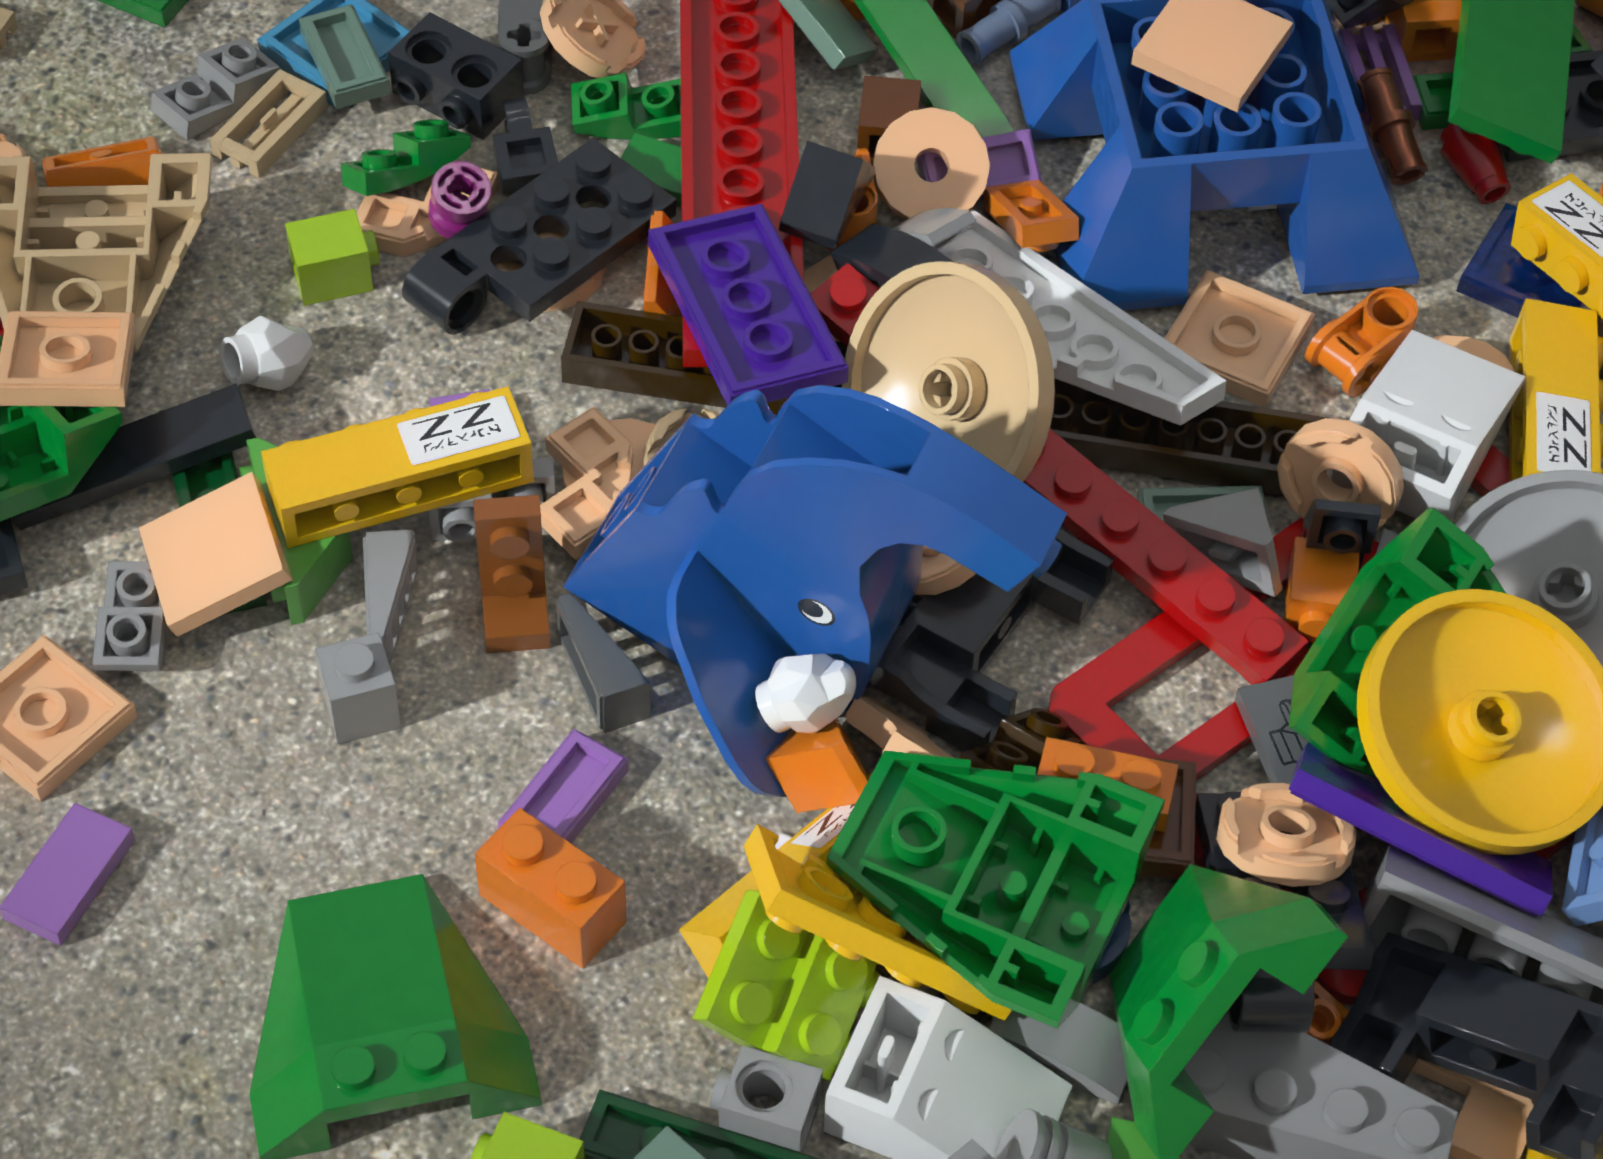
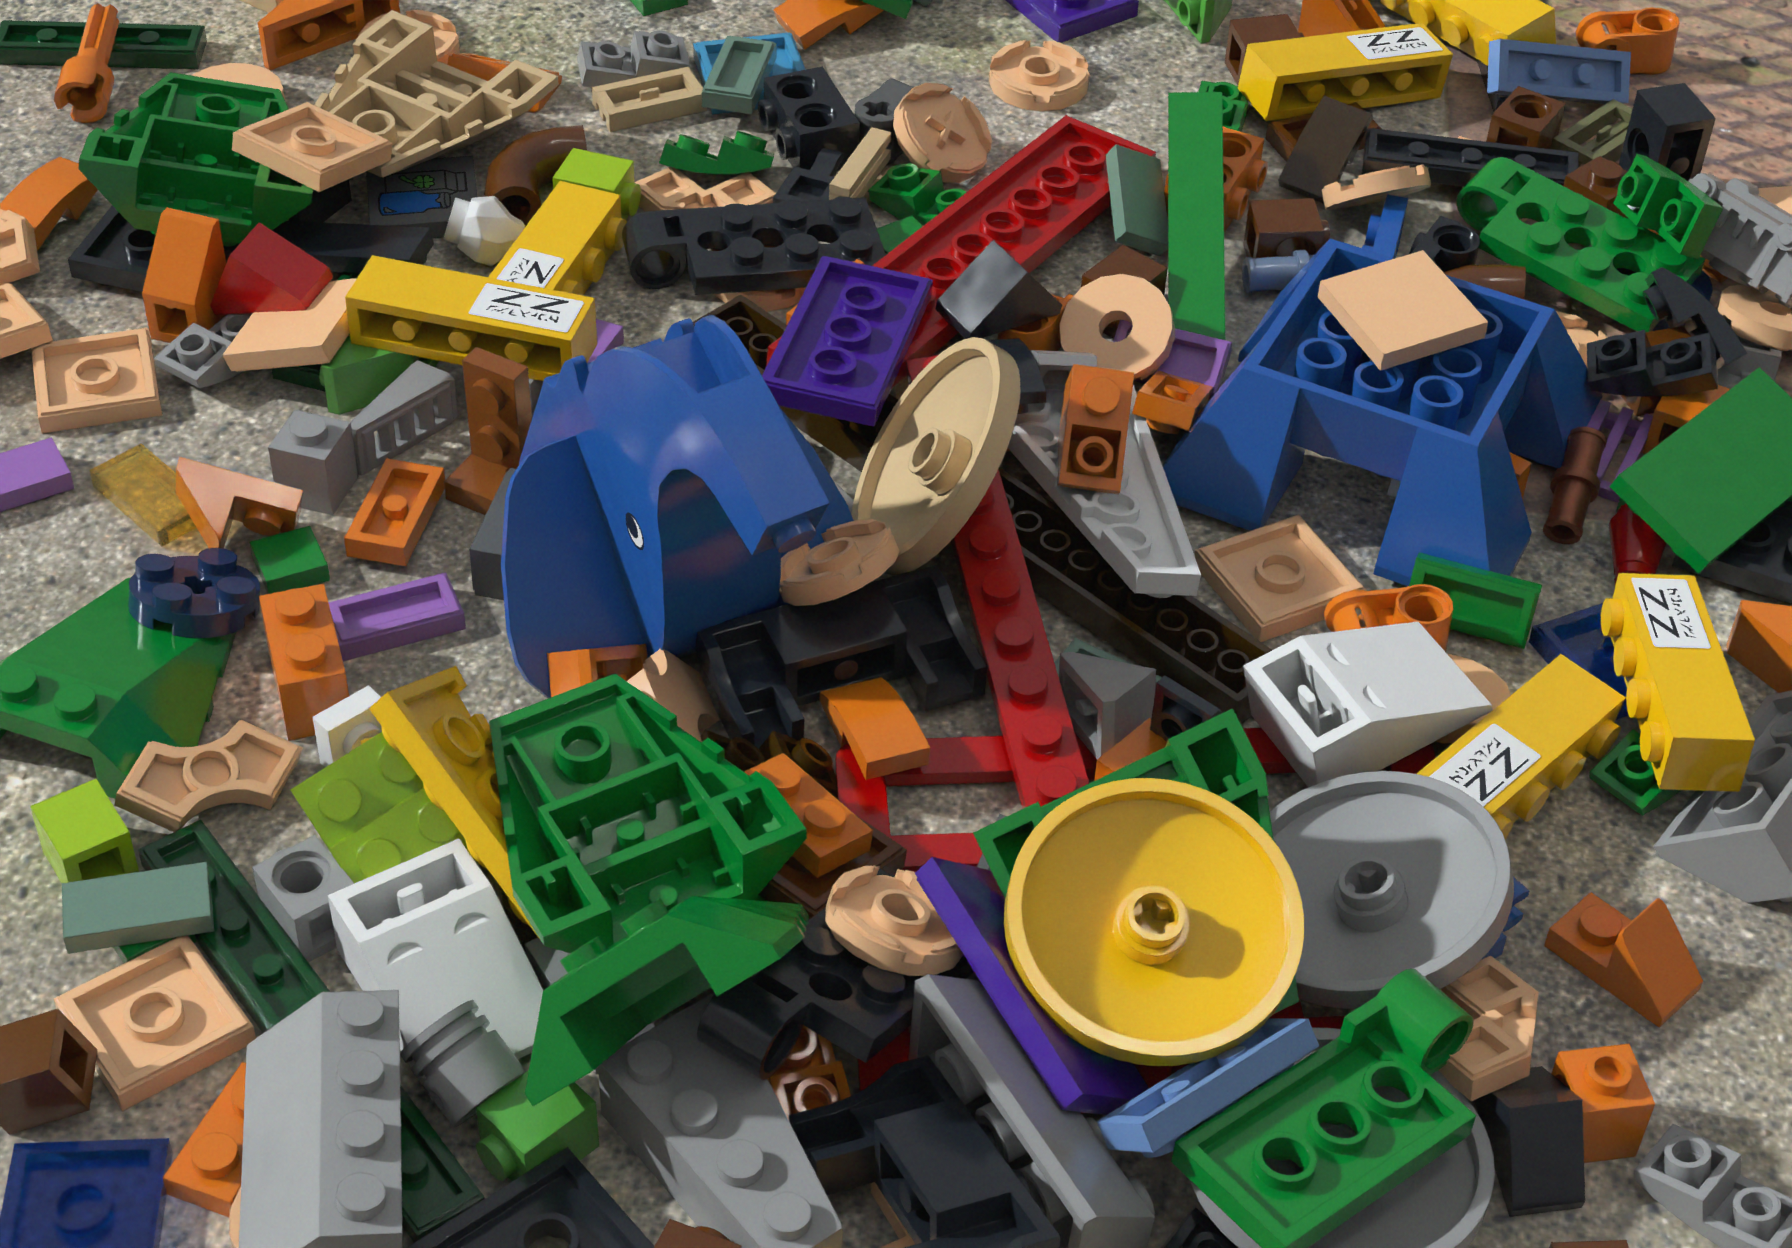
camera: 35 degrees right, 10 degrees down
magenta wheel [428,161,491,239] -> none
white rock [755,654,856,733] -> none
light nougat tile [1277,418,1404,530] -> none
none -> clear yellow tile [89,444,196,547]
none -> light nougat tile [114,720,302,832]
none -> dark blue plate [128,548,260,638]
none -> orange slope [142,207,226,343]
none -> orange slope [176,457,303,549]
none -> red slope [210,223,334,315]
none -> green tile [249,526,330,594]
none -> white plate [313,685,382,767]
none -> orange plate [344,458,445,566]
none -> dark grey tile [366,155,478,238]
none -> reddish brown cylinder [484,125,587,227]
none -> yellow brick [489,181,627,295]
none -> orange slope [819,677,930,780]
none -> tan tile [829,127,891,206]
none -> orange slope [1057,364,1135,494]
none -> green tile [1409,552,1542,649]

